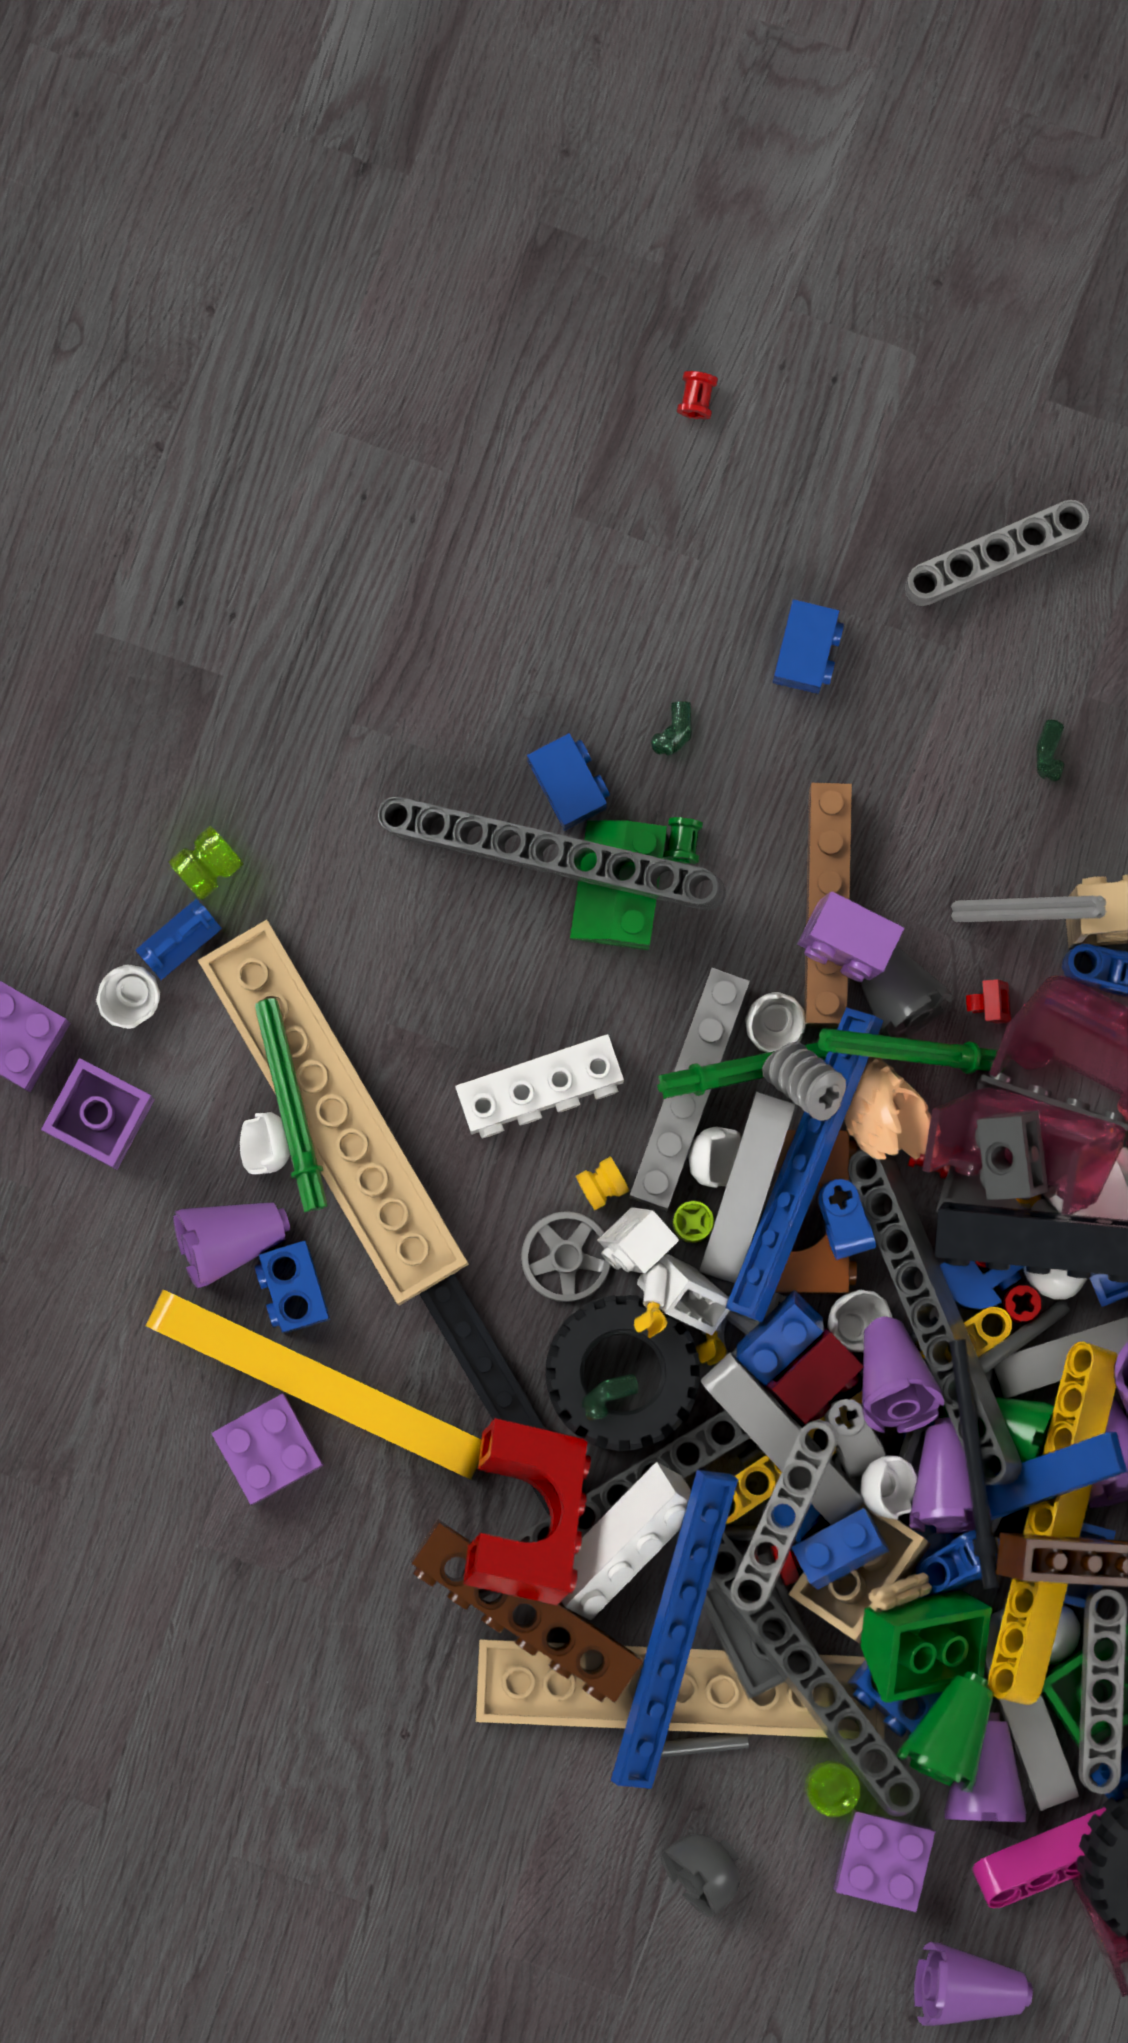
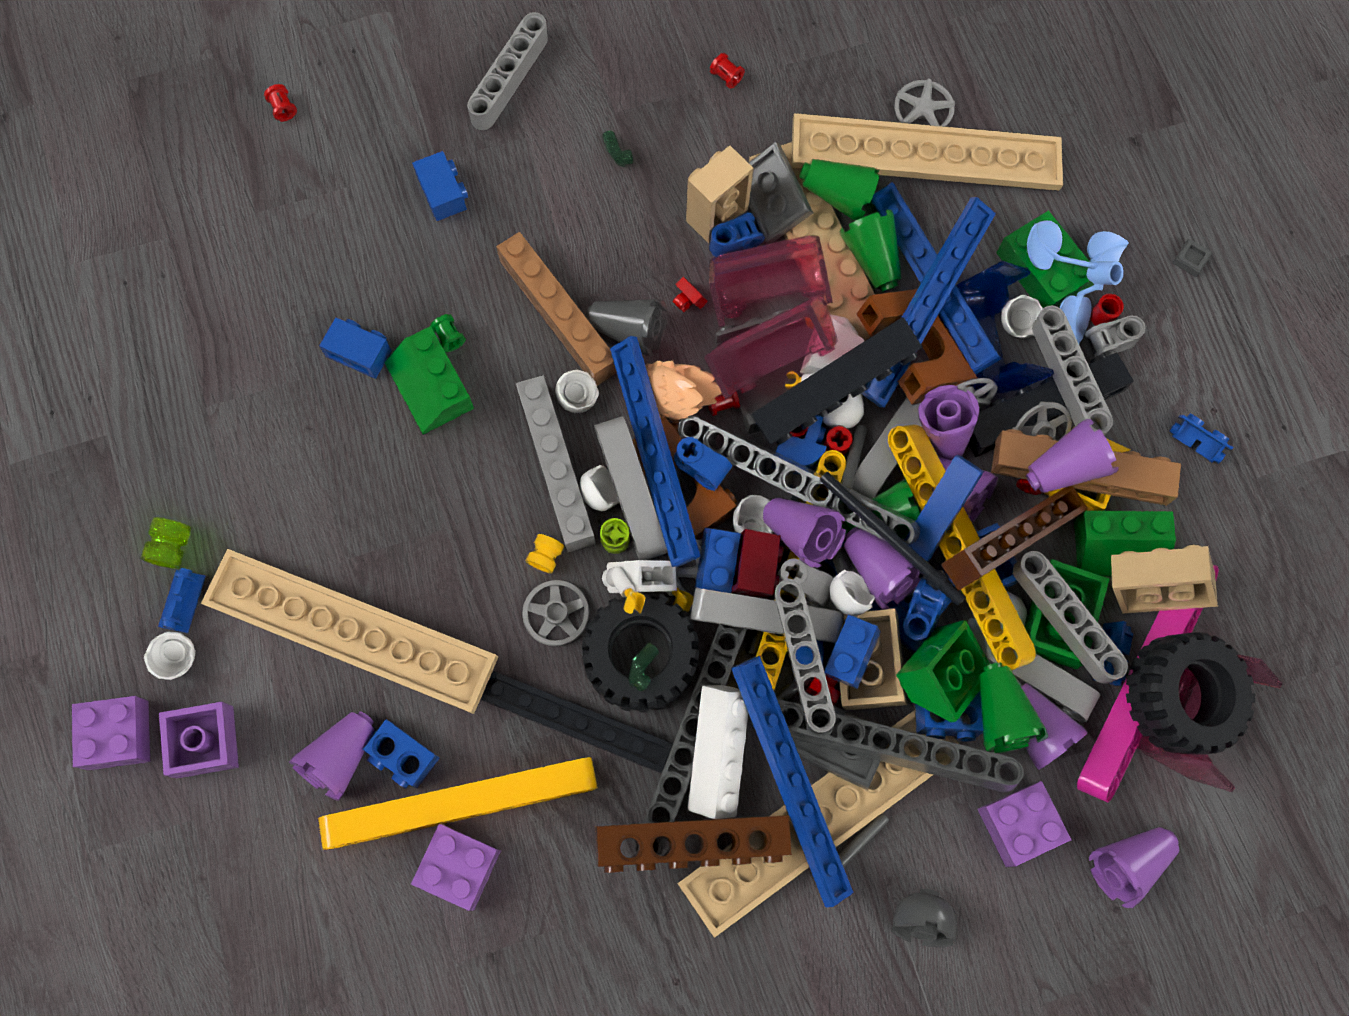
camera: 40 degrees left, 10 degrees down
white hair [240,1112,290,1174] -> none
green axle [255,998,328,1212] -> none
dark grey beam [378,797,726,910] -> none
white brick [455,1034,624,1138] -> none
red arch [463,1418,591,1605] -> none
white brick [597,1207,679,1274] -> none
clear green arm [651,701,692,756] -> none
green axle [657,1042,828,1099] -> none
light grey piece [762,1042,846,1121] -> none
medium lavender brick [797,891,904,982] -> none
clear neon green wheel [804,1760,860,1817] -> none
green axle [818,1028,1007,1074] -> none
tan axle [868,1573,932,1612] -> none
light grey axle [951,896,1106,922] -> none
dark grey brick [975,1111,1048,1200] -> none

